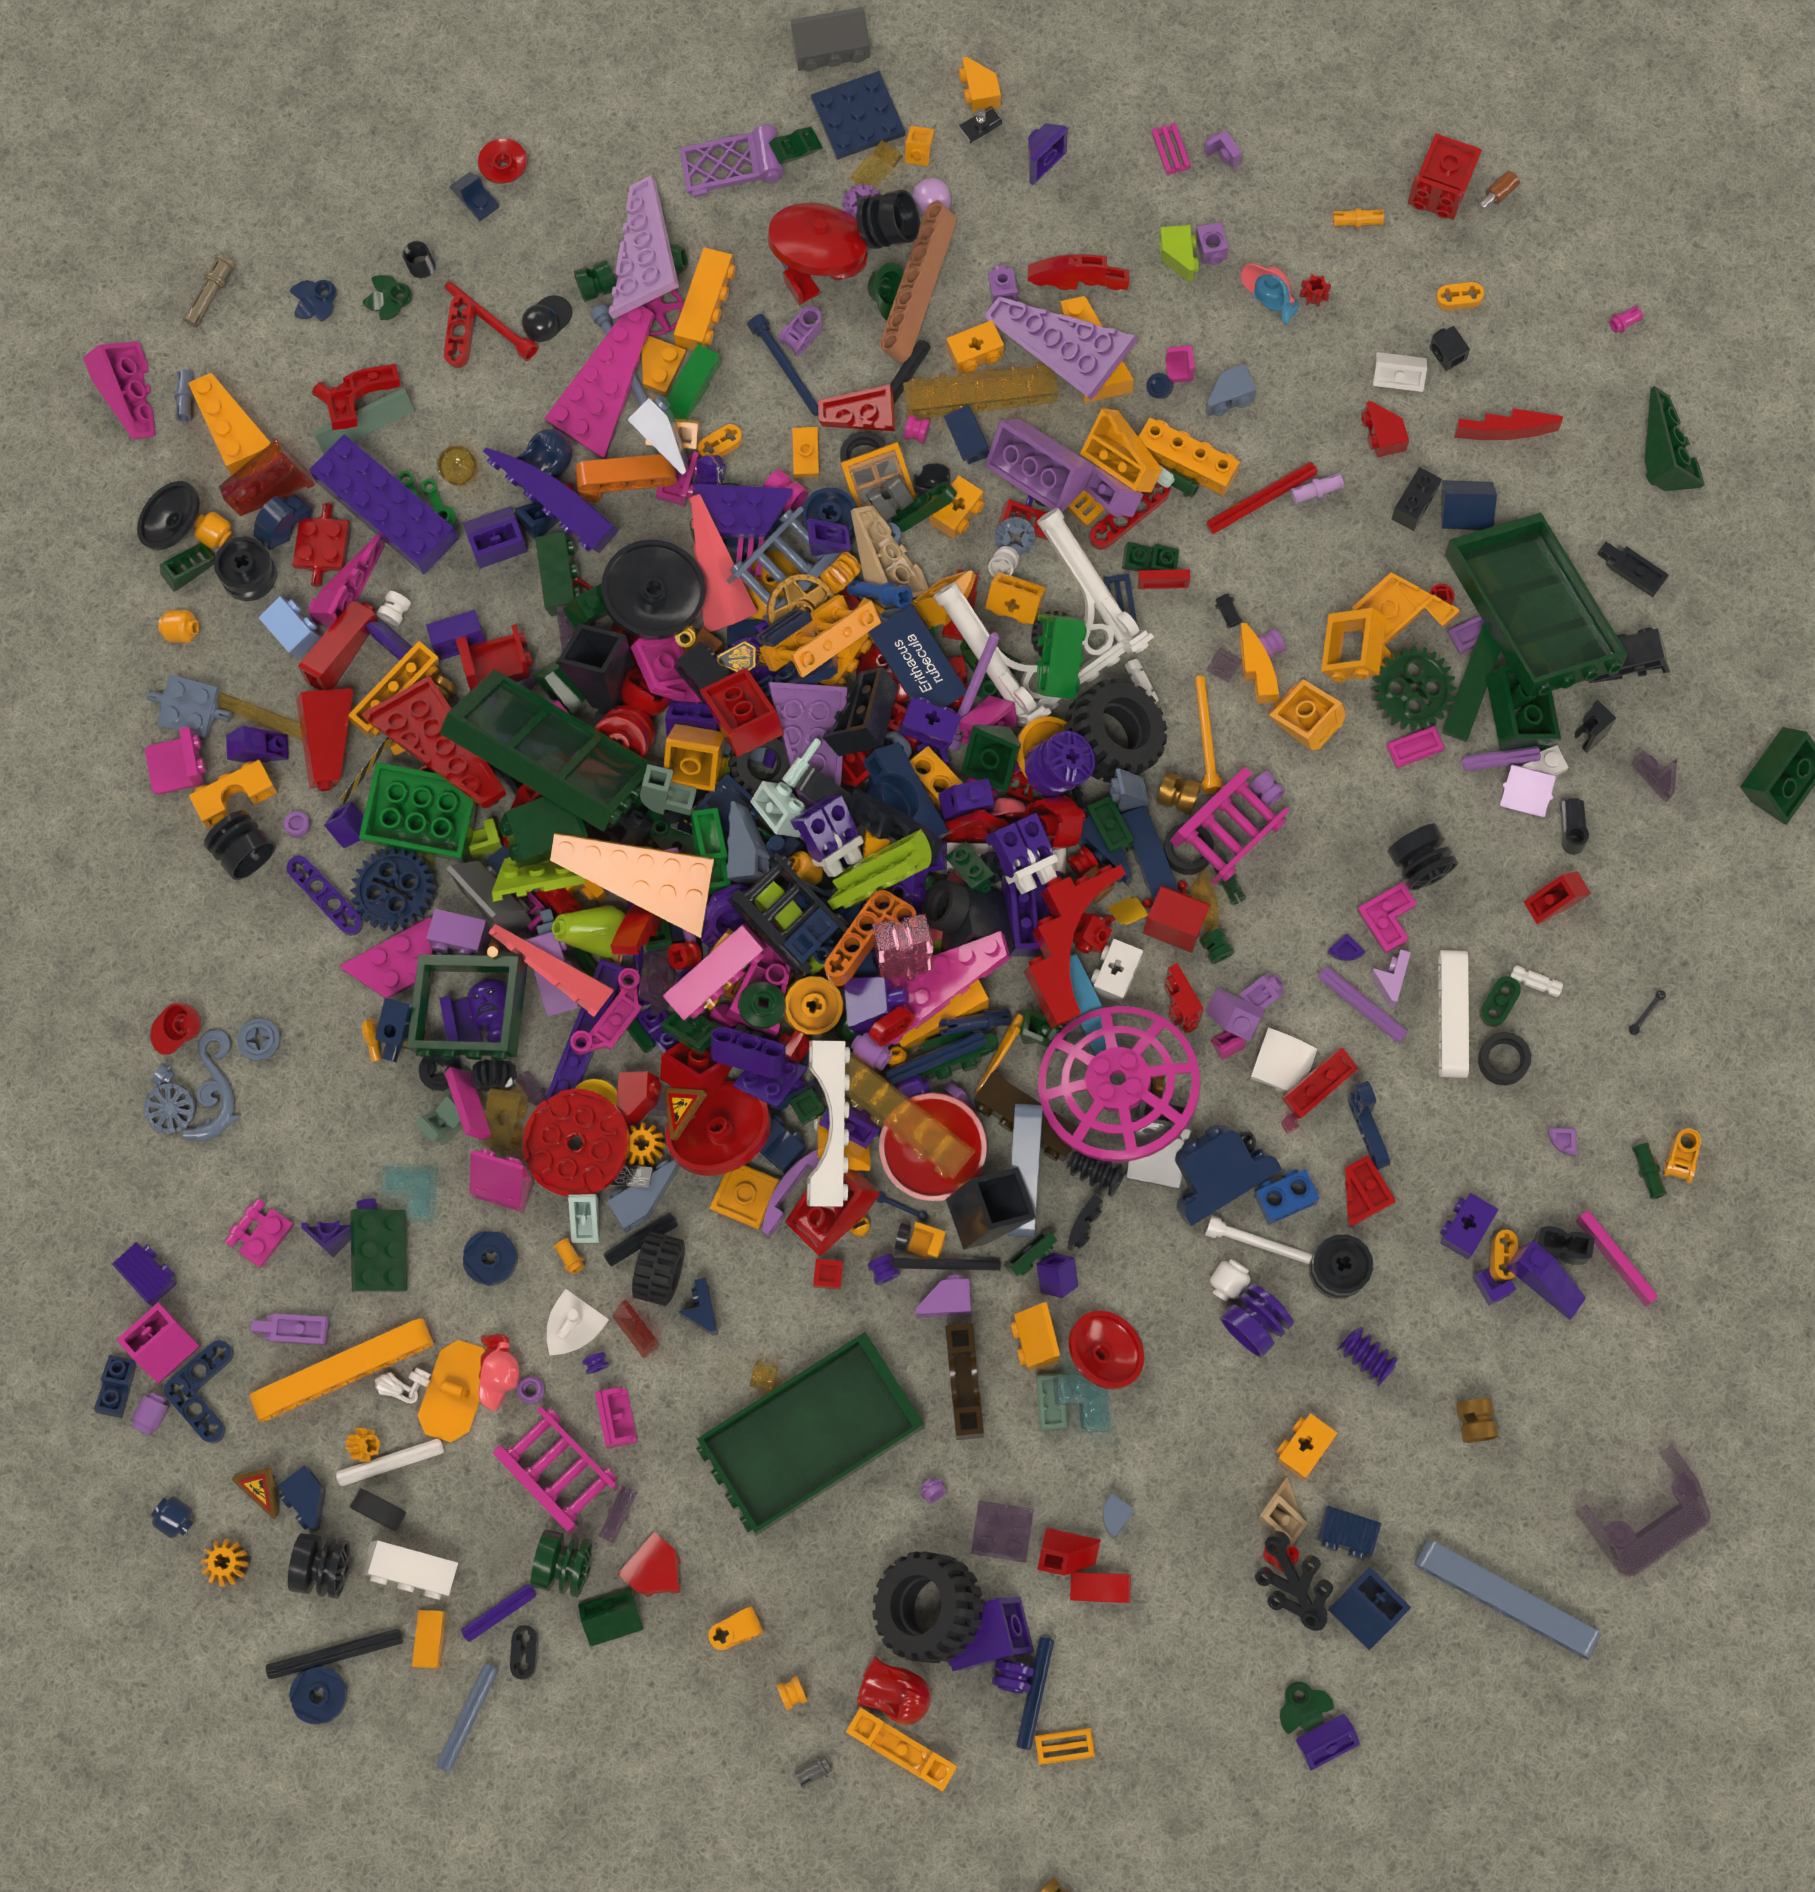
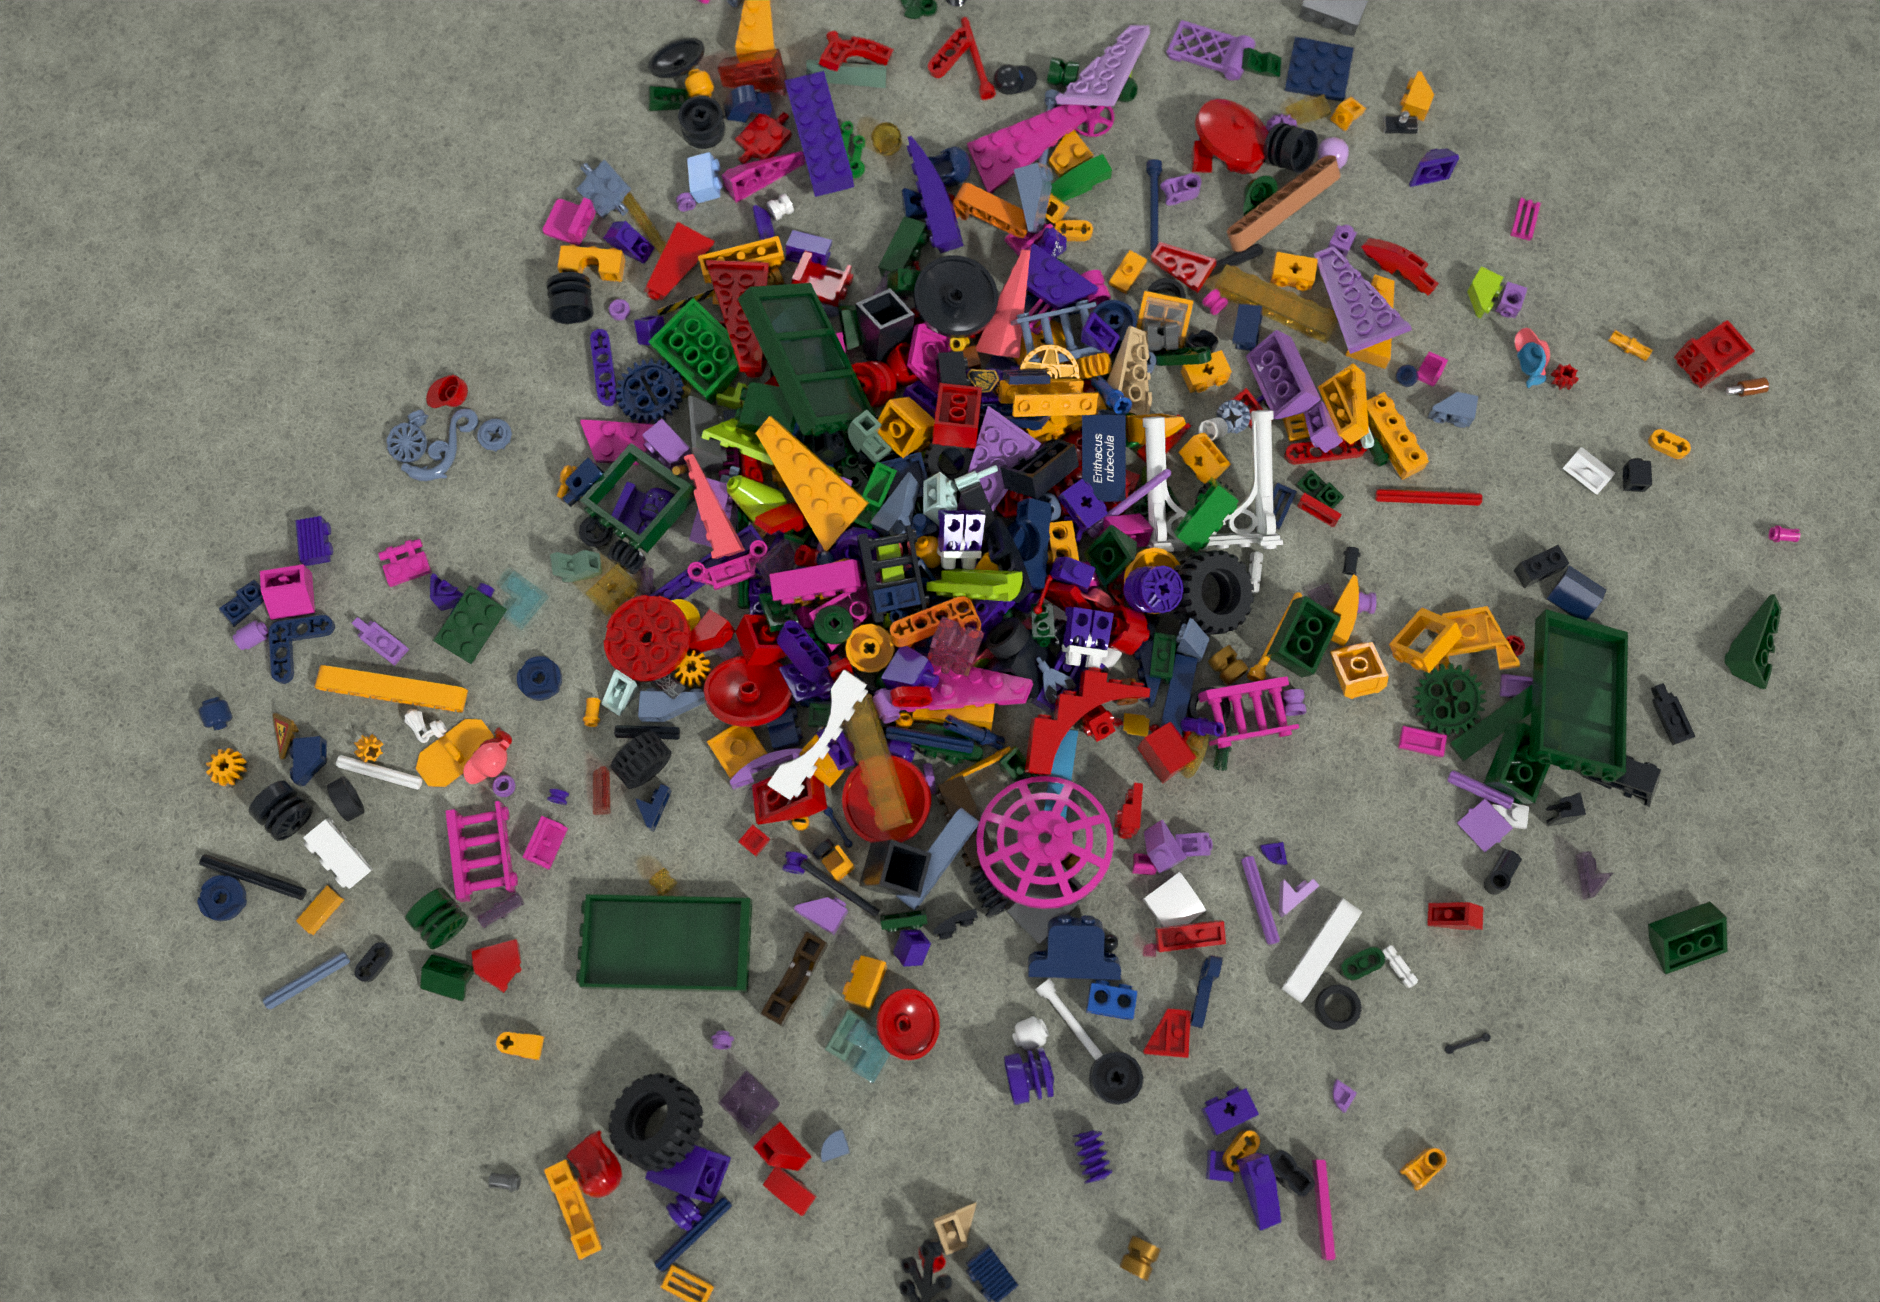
camera: 30 degrees right, 0 degrees up
light orange head [158,609,199,644] -> none
red slope [298,600,378,690] -> none
dark pink tile [445,1067,492,1140] -> none
dark purple axle [461,1584,536,1642] -> none
dark purple slope [463,506,527,569] -> none
dark pink slope [469,1149,534,1213] -> none
white shield [546,1289,609,1356] -> none
piece [664,1088,706,1141] -> none
light orange brick [673,247,736,351] -> none
light orange wheel [776,1676,808,1711] -> none
red wheel [1067,846,1099,878] -> none
white brick [1091,939,1143,1004] -> none
dark green wheel [1199,928,1235,964] -> none
medium lavender bracket [1204,131,1242,169] -> none
light orange brick [1276,1413,1337,1481] -> none
lavender pin [1290,472,1344,504] -> none
dark pink plate [1357,882,1417,954] -> none
red slope [1361,401,1409,457] -> none
black wheel [1387,823,1458,891] -> none
red slope [1454,408,1563,440] -> none
dark green pin [1632,1143,1667,1200] -> none
none -> medium lavender bush [676,192,696,212]
none -> dark blue hinge [816,550,835,565]
none -> red hinge [1033,574,1053,614]
none -> sand blue piece [1036,657,1076,704]
none -> dark purple pin [1181,717,1224,737]
none -> dark green brick [1266,596,1341,678]

